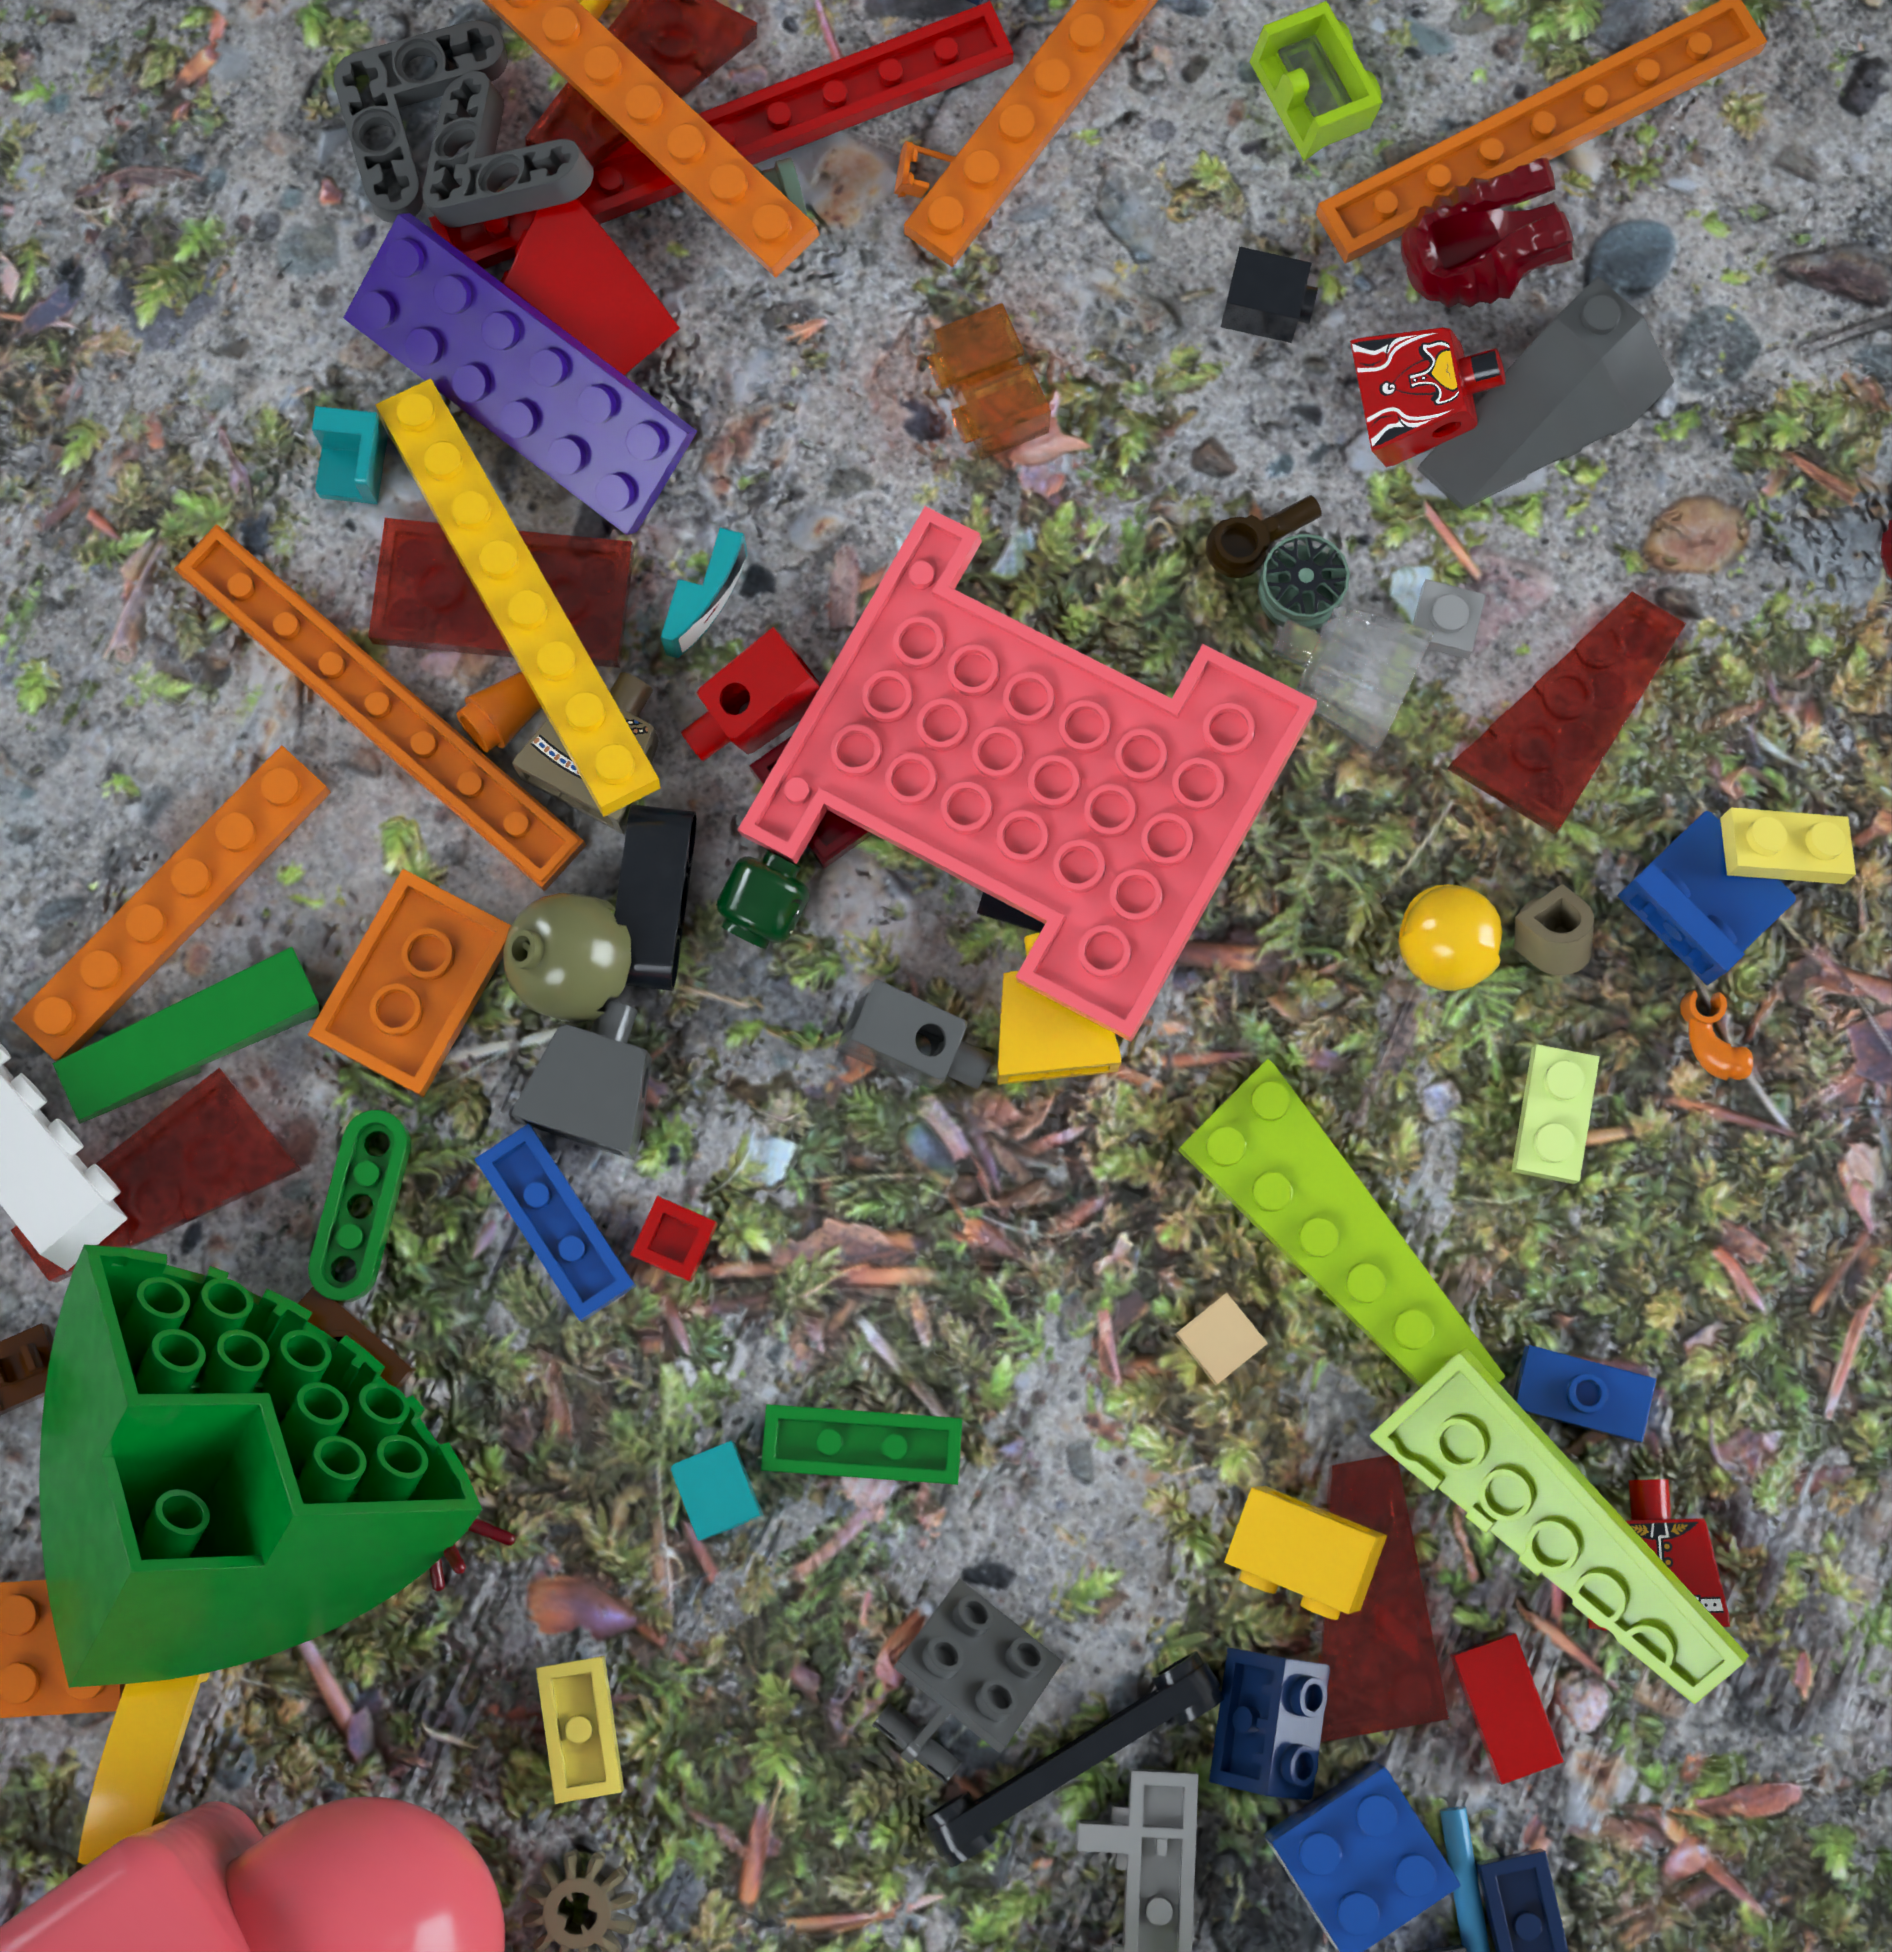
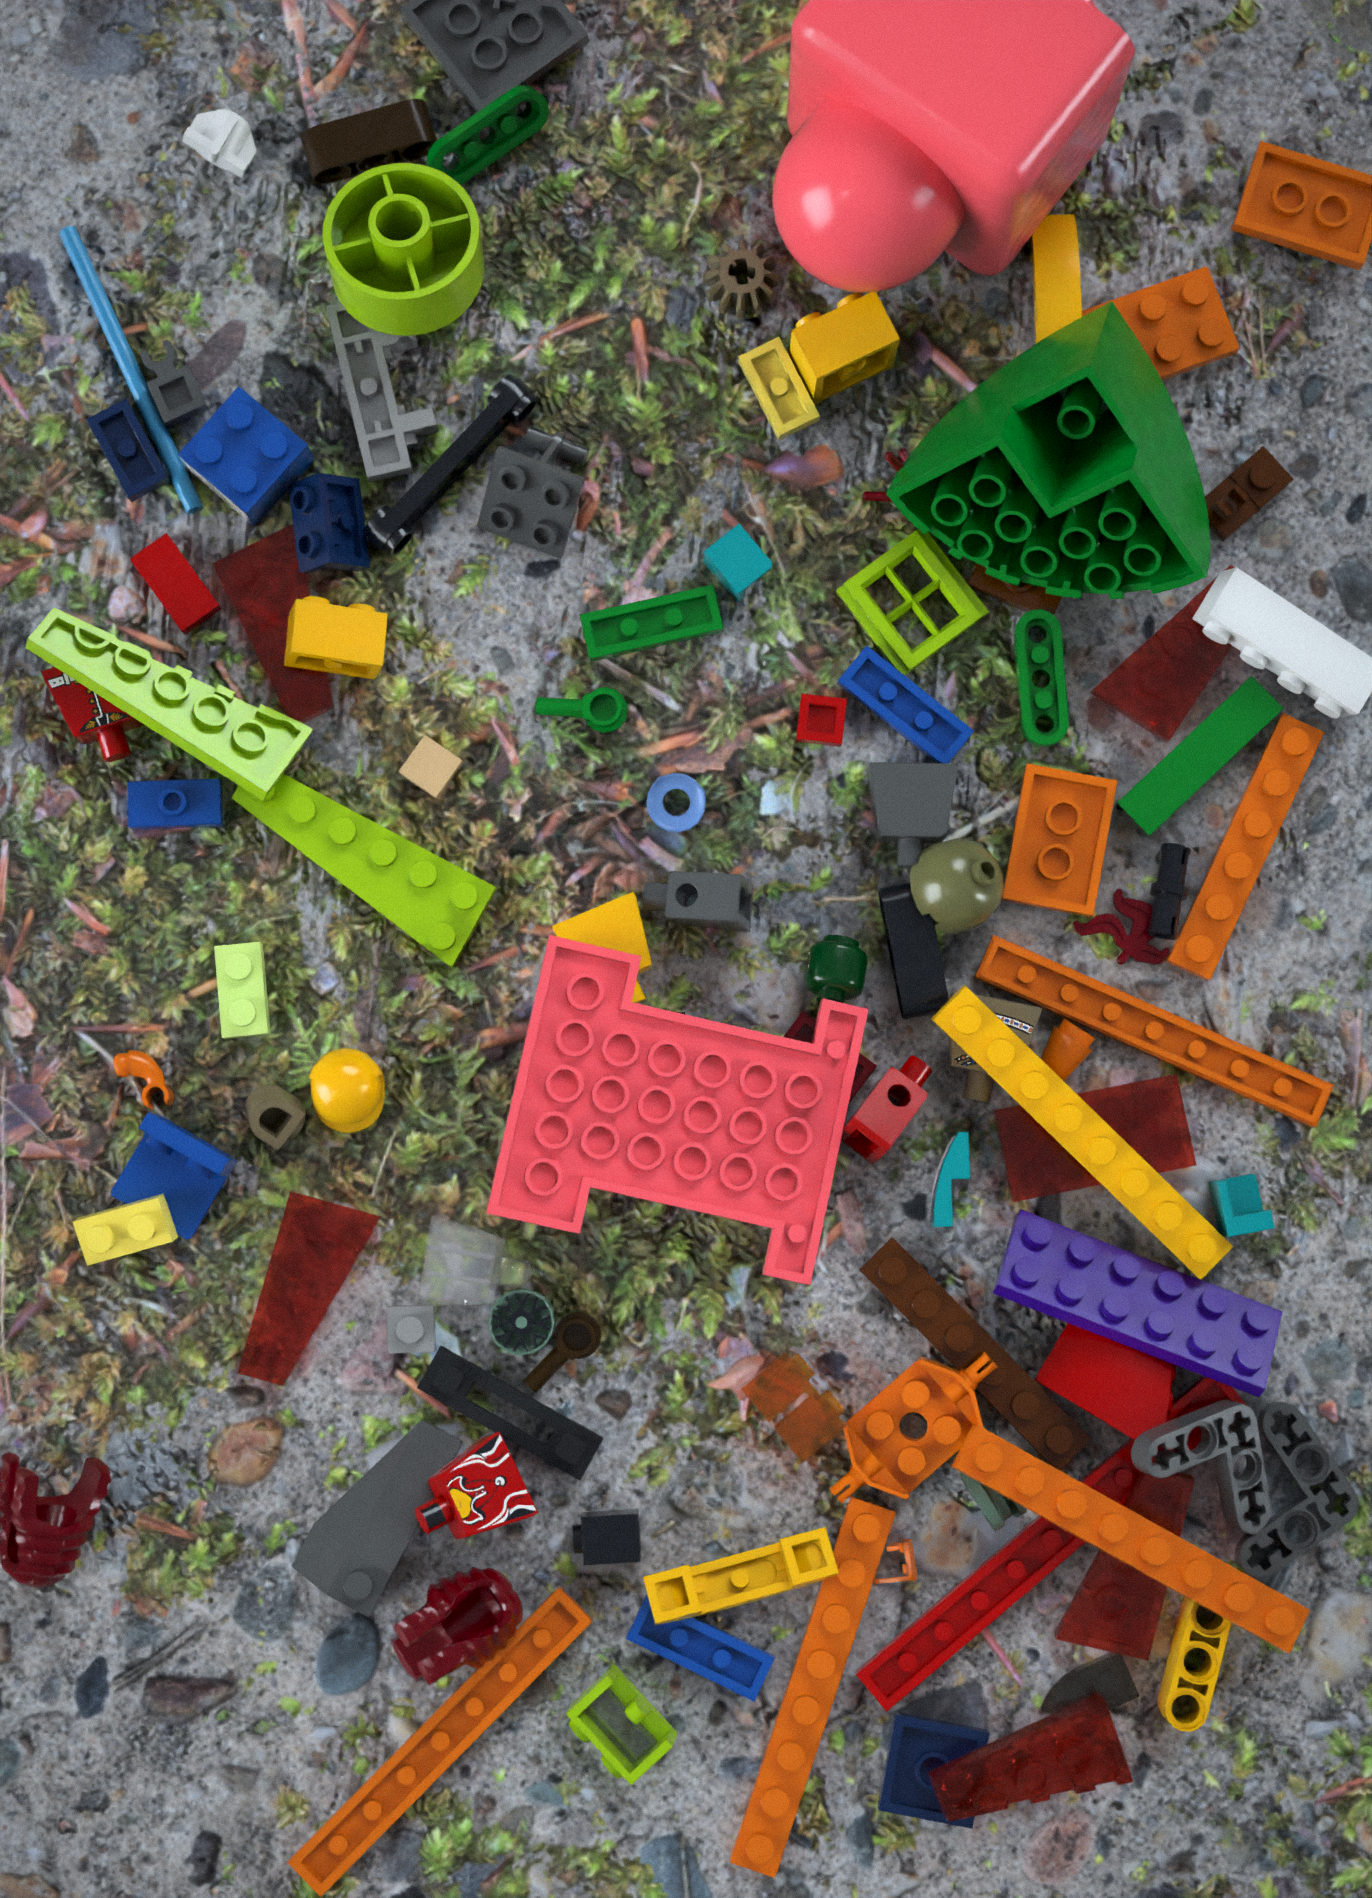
camera: 165 degrees right, 5 degrees up
none -> black container [417,1346,603,1480]
none -> green plate [536,687,628,733]
none -> blue plate [626,1593,775,1702]
none -> yellow slope [643,1527,839,1625]
none -> medium blue piece [646,773,706,832]
none -> yellow brick [789,292,900,405]
none -> orange plate [829,1352,998,1504]
none -> lime piece [835,529,989,675]
none -> reddish brown plate [859,1237,1091,1471]
none -> dark red piece [1072,889,1169,965]
none -> black pin [1147,843,1191,940]

